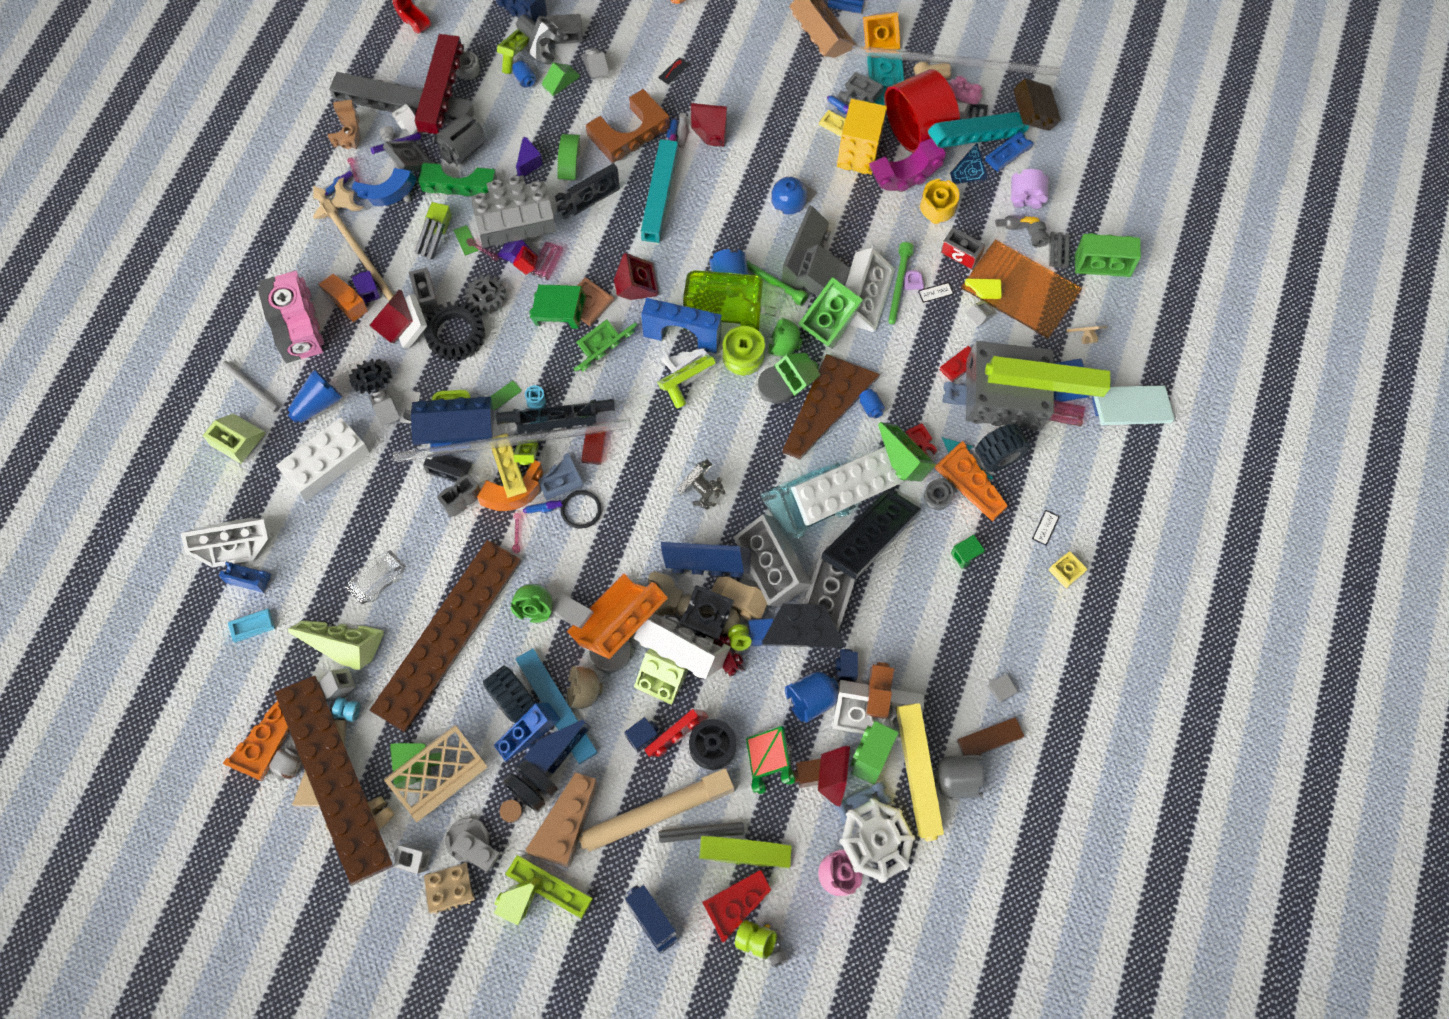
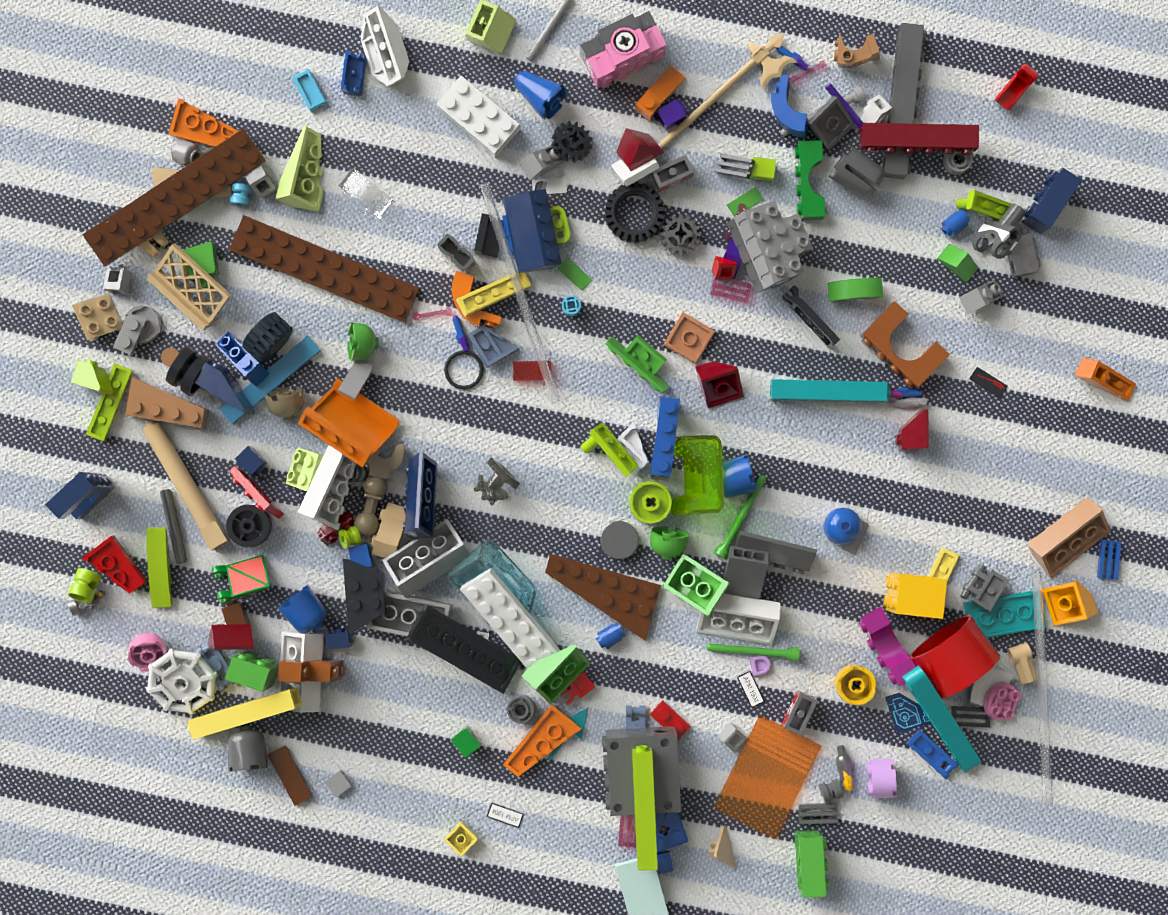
camera: 80 degrees right, 20 degrees up
black plate [496,398,615,434] -> none
lime plate [514,442,538,465] -> none
dark purple slope [516,137,543,177] -> none
green panel [529,284,586,329] -> none
black brick [680,585,735,640] -> none
bright green torso [774,353,820,396] -> none
piece [827,95,849,114] -> none
neon yellow tile [965,279,1001,299] -> none
black wheel [975,424,1031,472] -> none
dark brown brick [1013,78,1061,131] -> none

